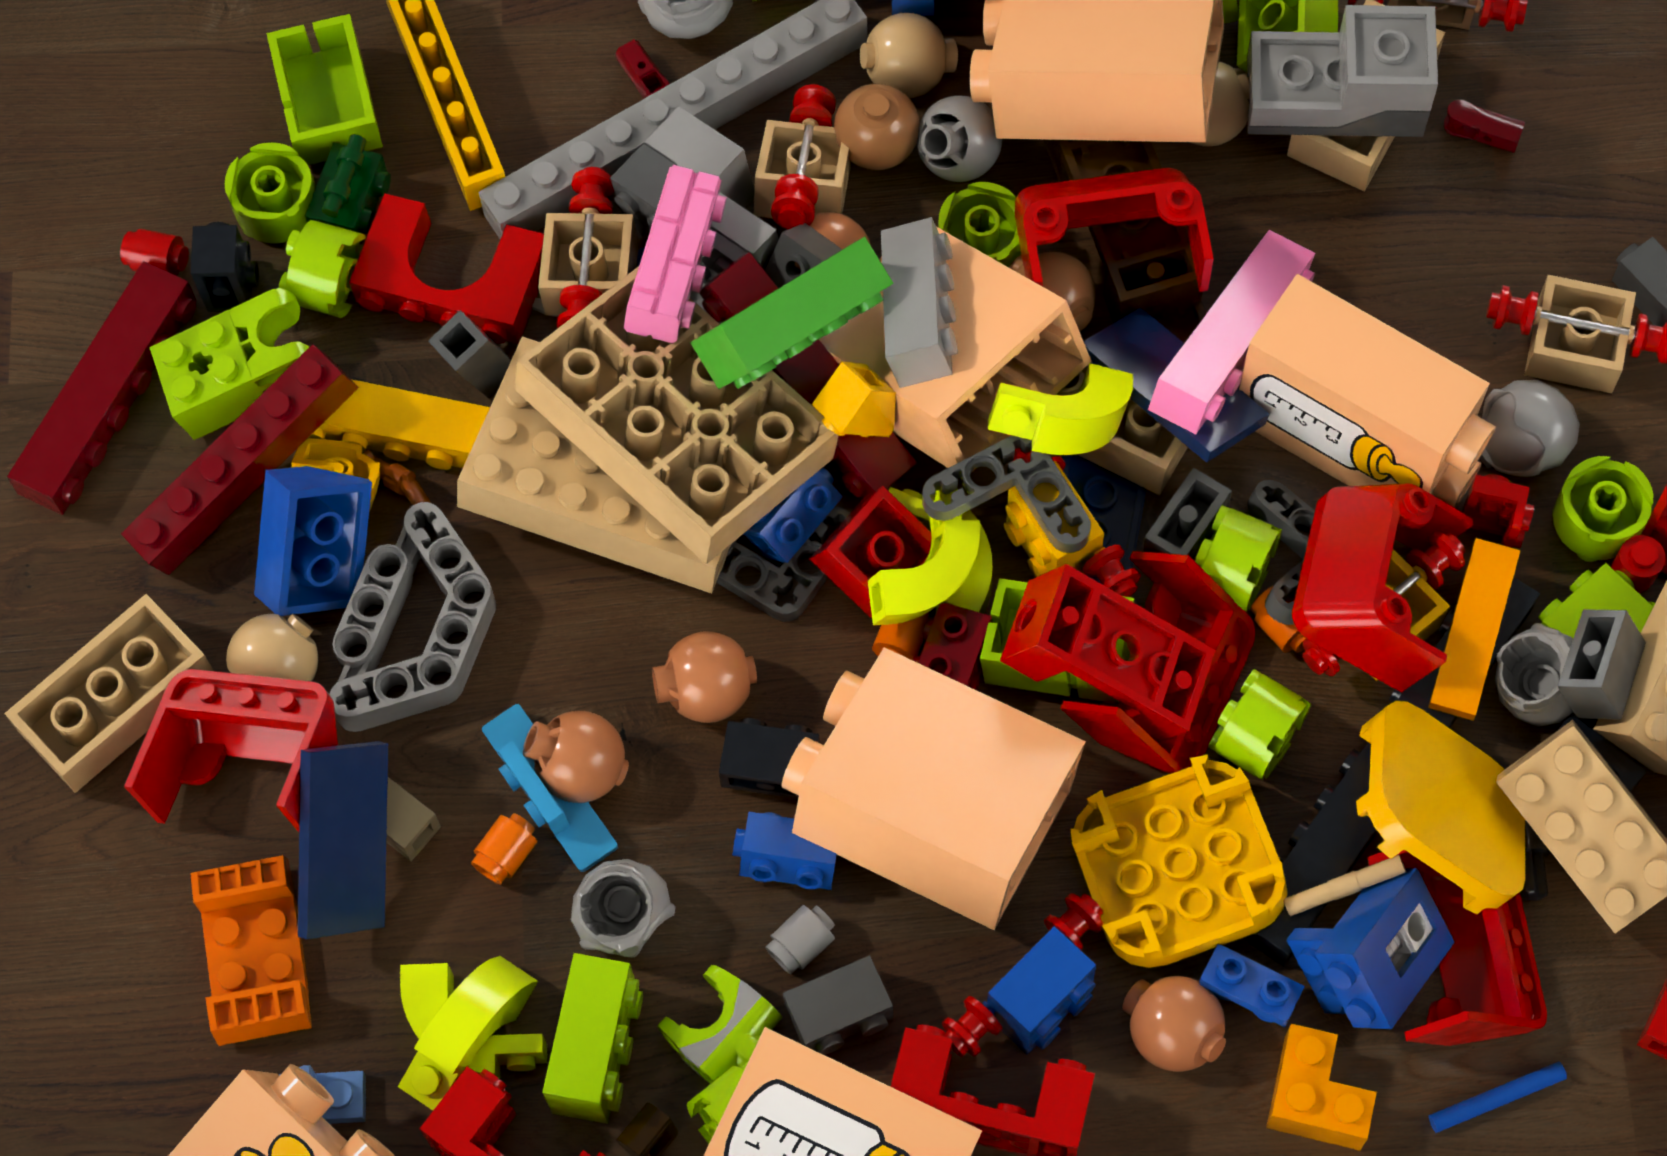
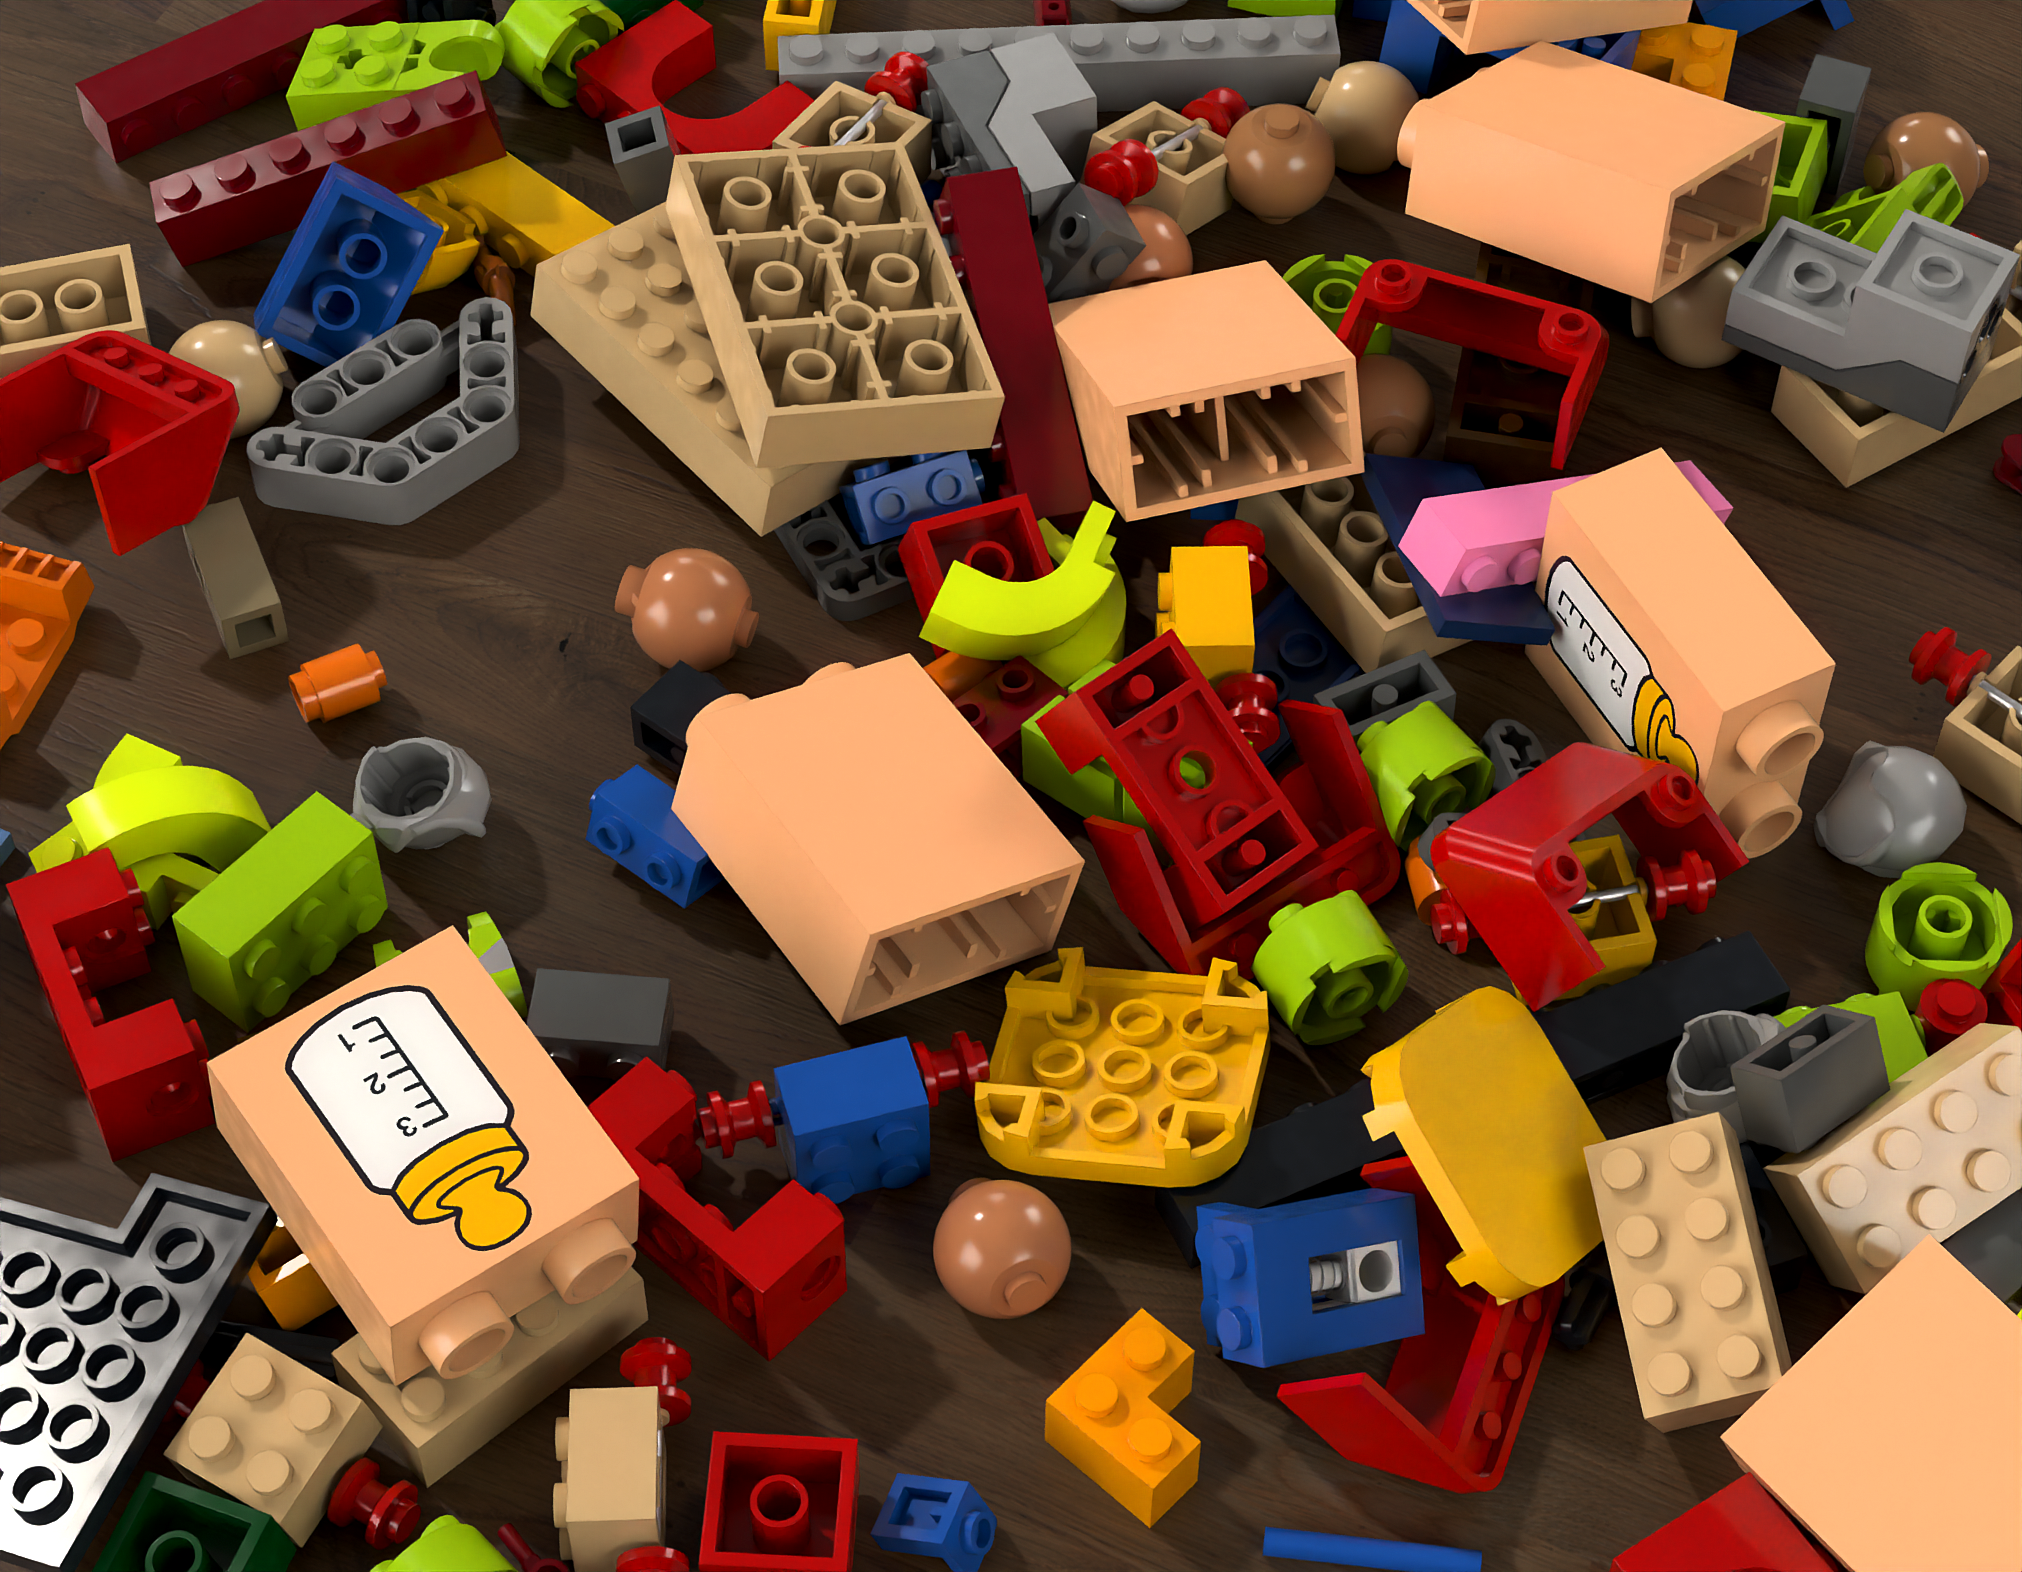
camera: 25 degrees right, 15 degrees down
dark blue tile [298,741,388,940] -> none
dark azure bracket [482,704,618,872] -> none
nougat brick [523,711,629,803] -> none
bright pink brick [624,165,727,344] -> none
bright green brick [690,236,894,389] -> none
light grey brick [765,905,835,975] -> none
yellow slope [812,361,896,437] -> none
light grey brick [881,217,958,388] -> none
light grey brick [917,95,1002,182] -> none
dark grey beam [922,435,1091,553] -> none
neon yellow arch [988,363,1133,455] -> none
blue bracket [1199,943,1305,1028] -> none
tan piece [1284,855,1407,916] -> none
light orange tile [1428,538,1520,721] -> none
red bracket [1461,474,1534,549] -> none

